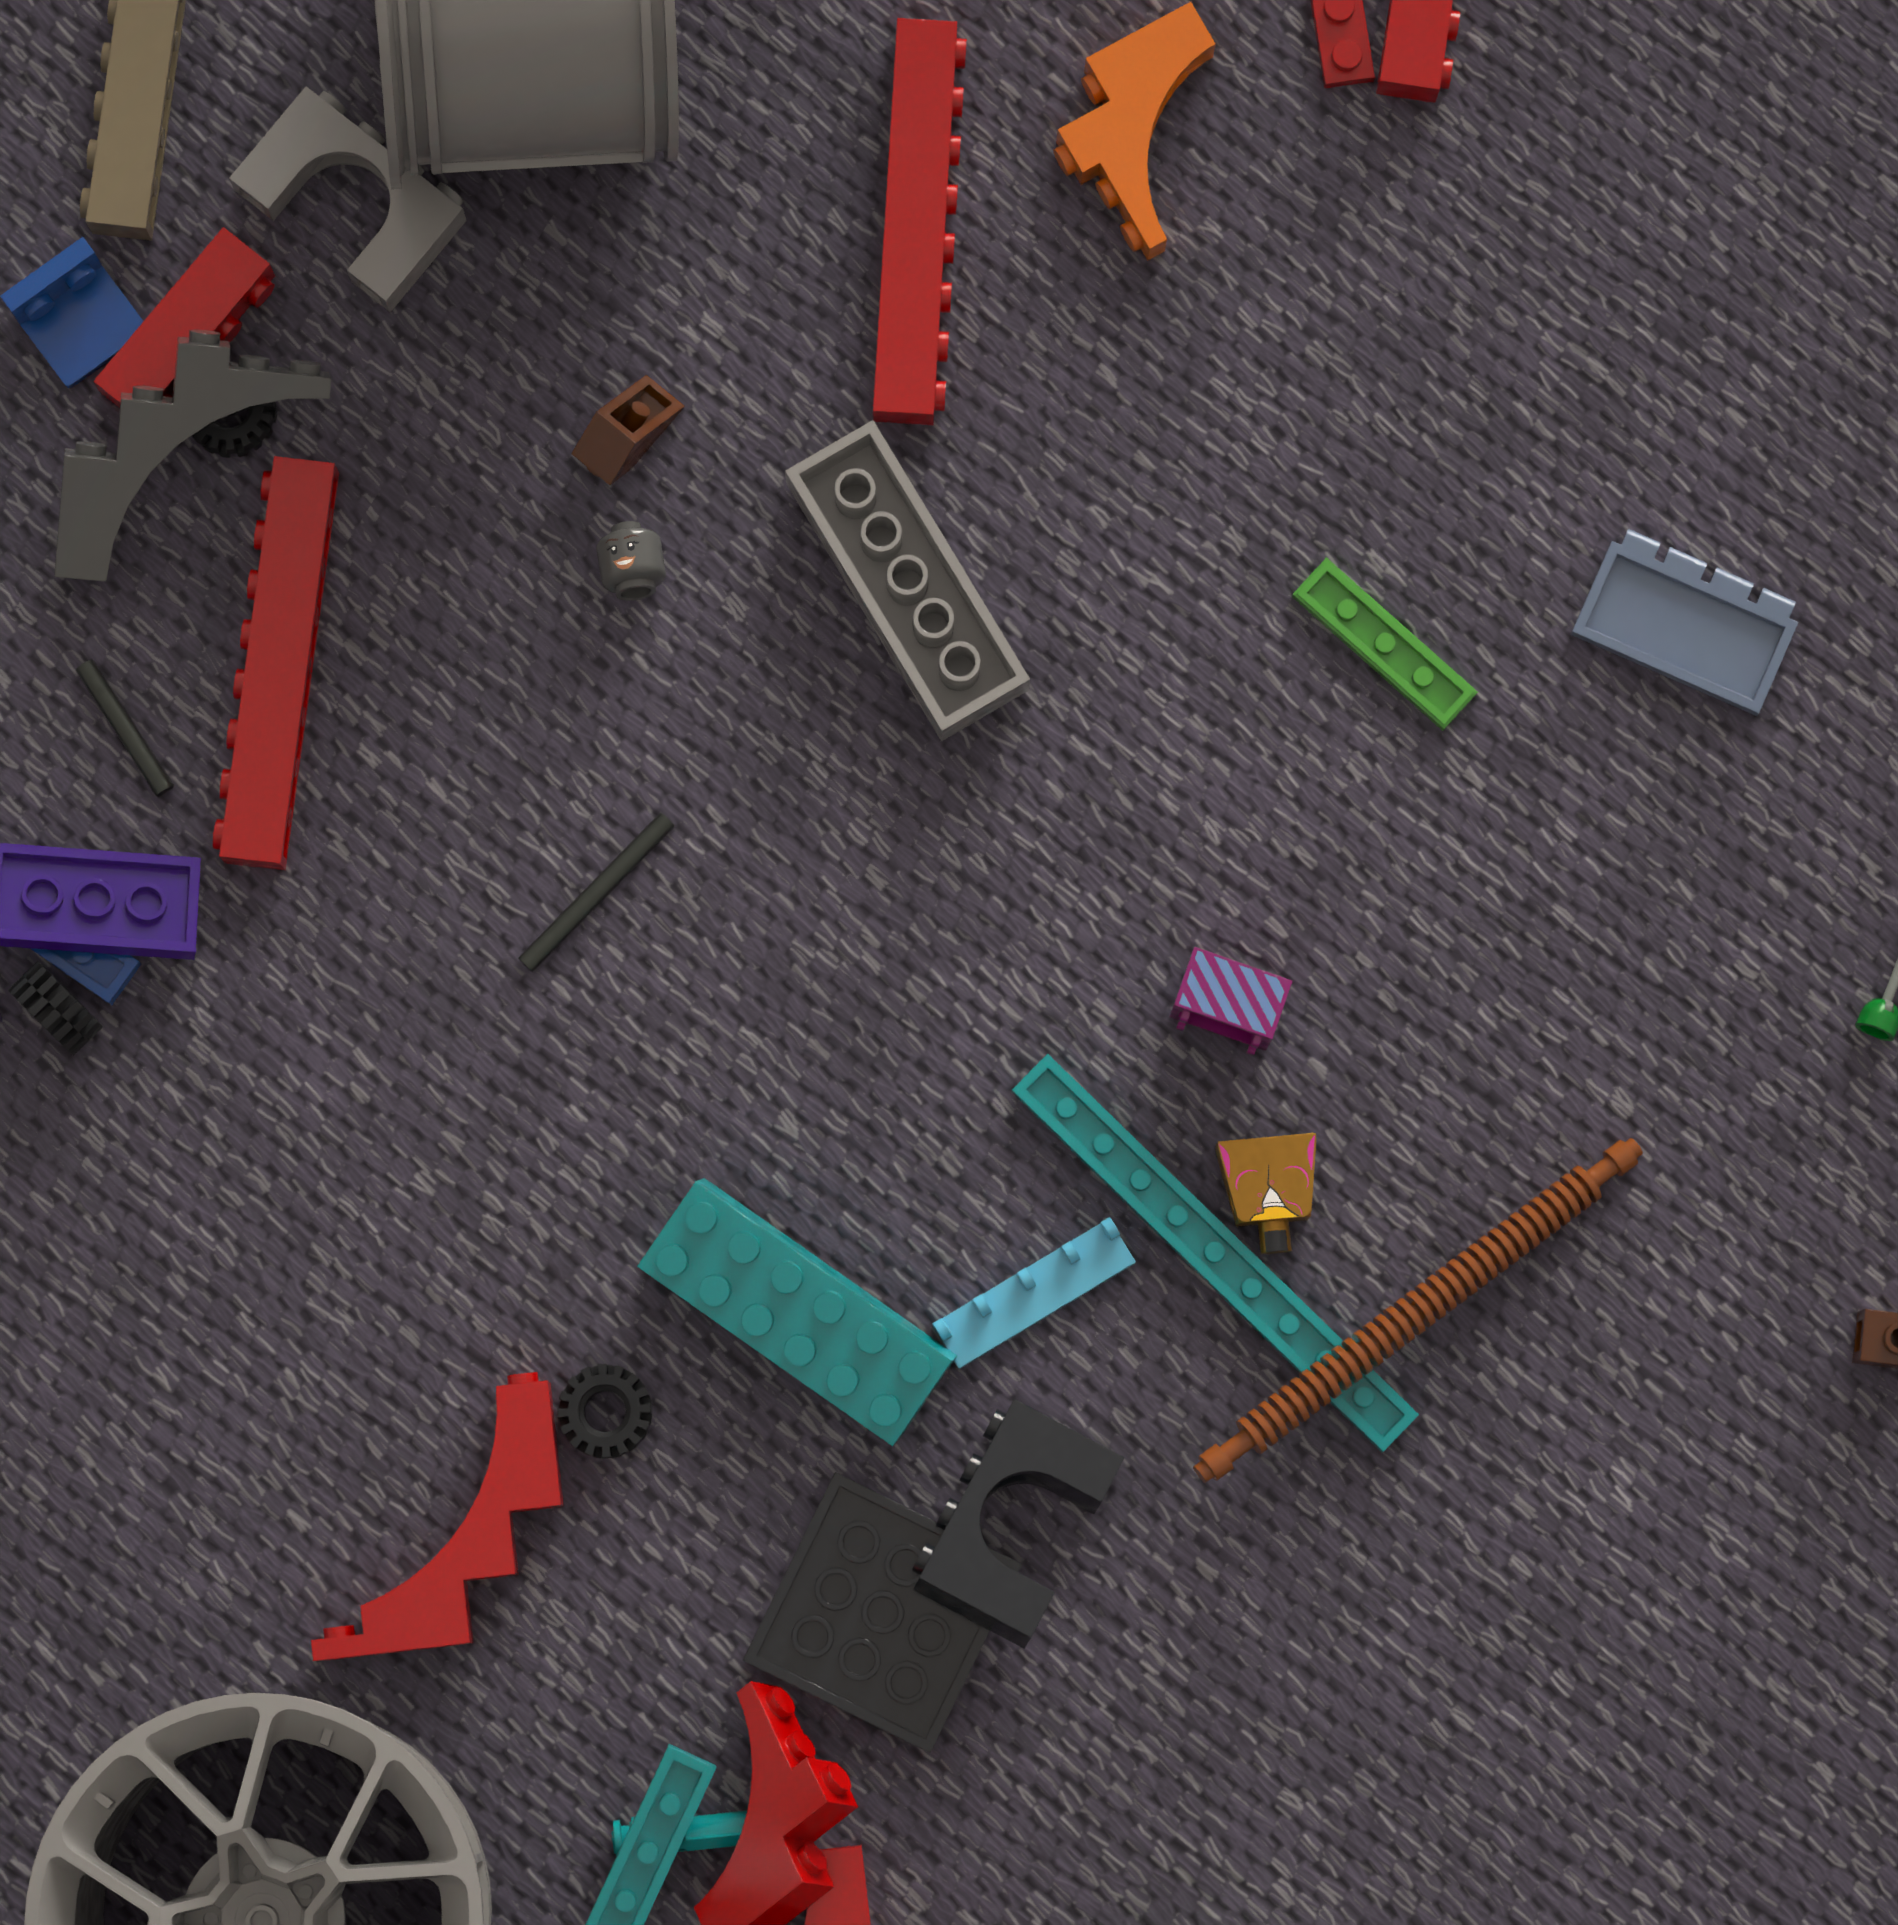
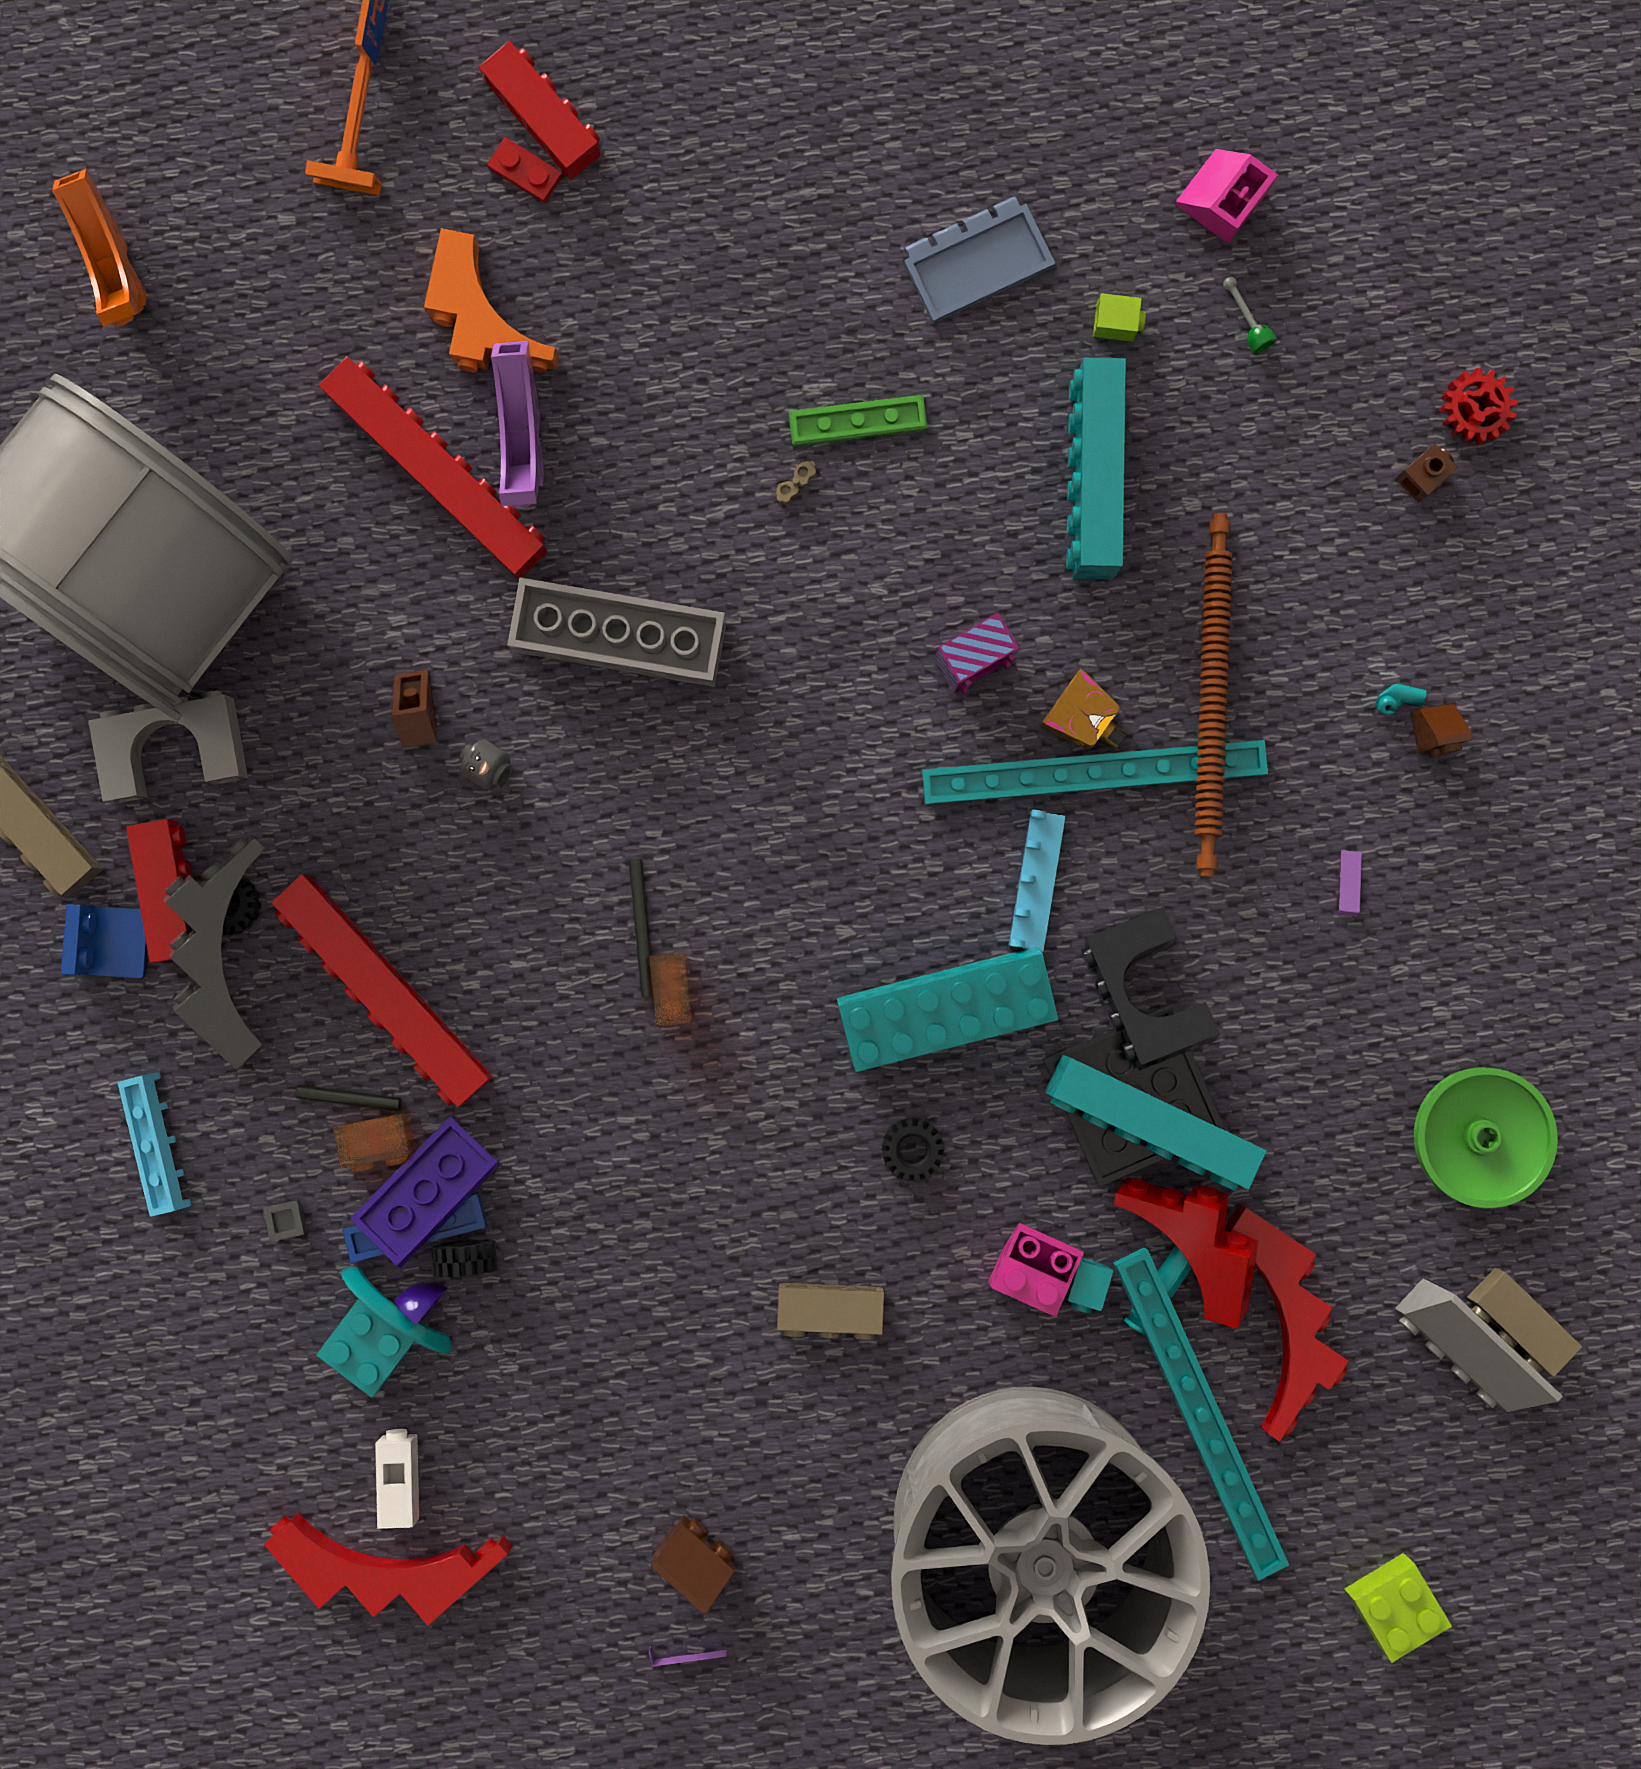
camera: 45 degrees left, 5 degrees up
red arch [311,1372,564,1661] -> none
none -> clear orange brick [333,1112,416,1173]
none -> medium lavender arch [491,341,545,508]
none -> clear orange brick [650,953,693,1026]
none -> dark tan piece [776,461,817,506]
none -> dark tan brick [777,1283,884,1340]
none -> dark pink slope [988,1223,1084,1317]
none -> teal brick [1045,1055,1267,1191]
none -> teal brick [1065,1258,1113,1314]
none -> teal brick [1066,358,1126,580]
none -> lime brick [1093,293,1146,342]
none -> medium lavender piece [1336,850,1362,917]
none -> teal arm [1376,684,1427,715]
none -> reddish brown slope [1410,703,1473,758]

